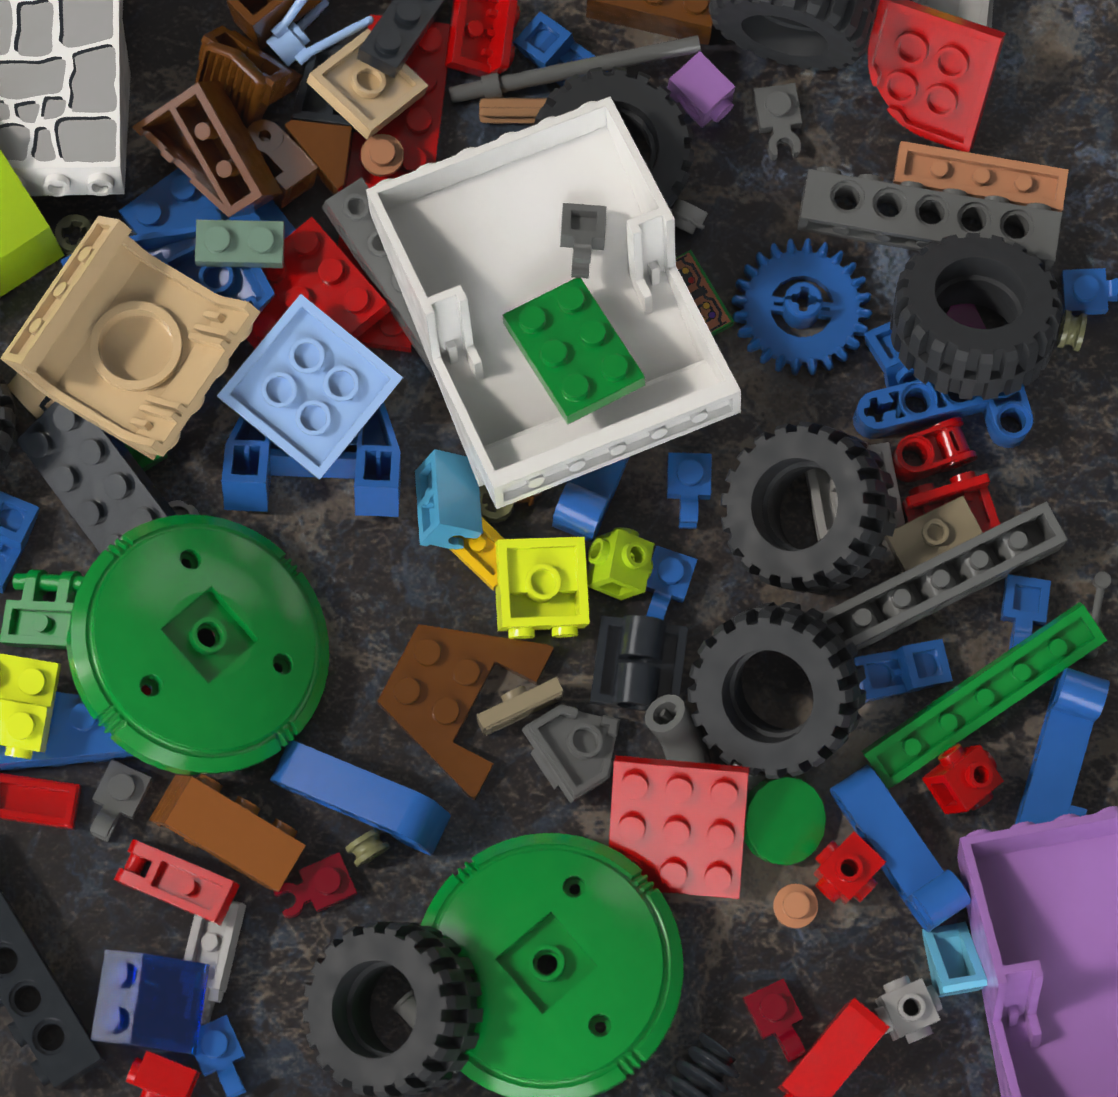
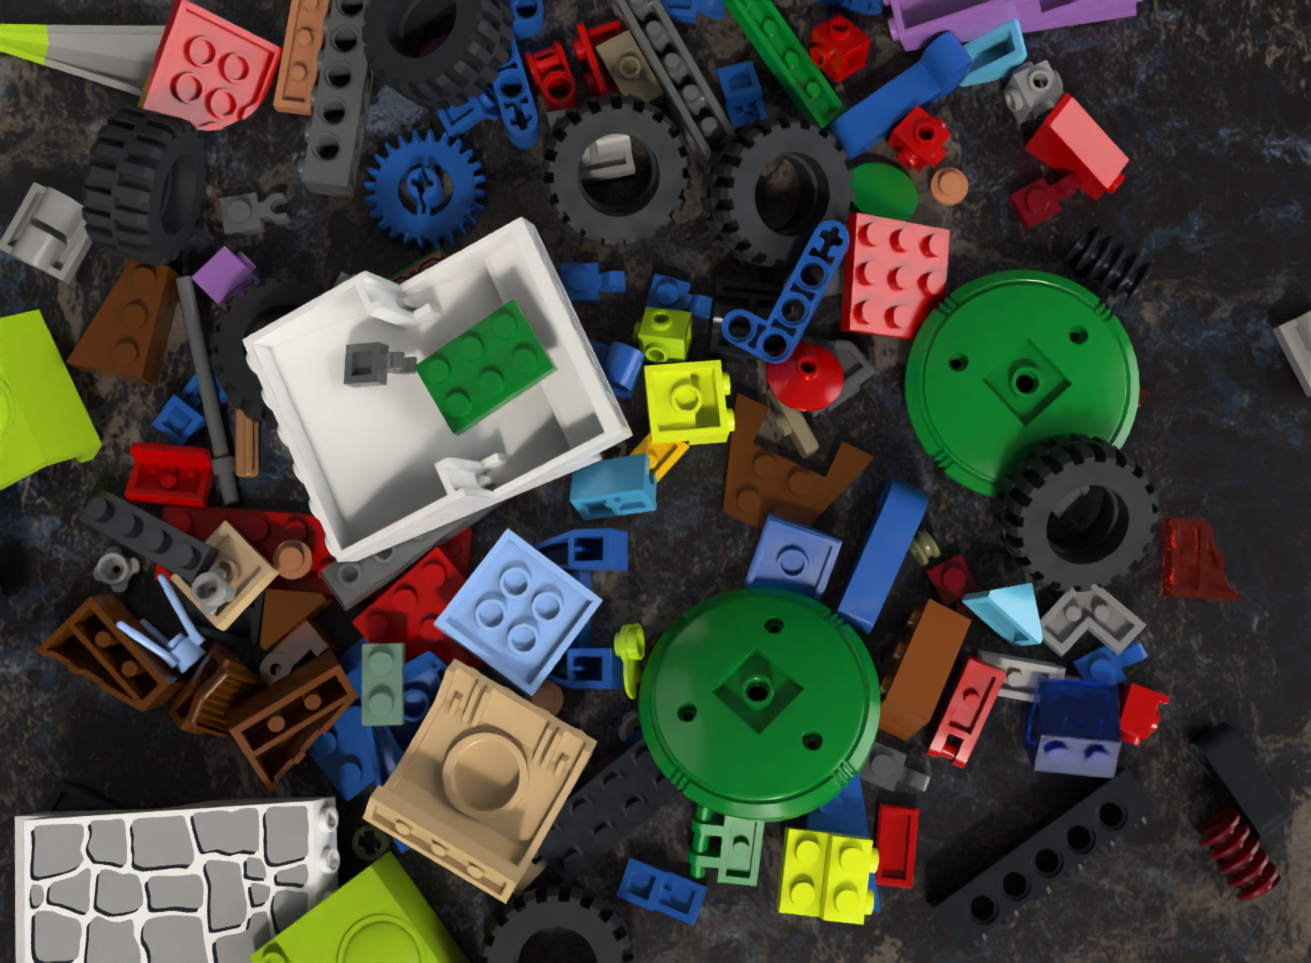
camera: 90 degrees left, 5 degrees up
none -> light grey plate [191,568,236,615]
none -> nougat plate [524,680,564,716]
none -> lime plate [614,623,645,699]
none -> blue beam [721,220,850,364]
none -> blue plate [743,513,843,603]
none -> red dish [766,342,844,411]
none -> medium azure slope [962,583,1043,647]
none -> light grey plate [1040,584,1146,657]

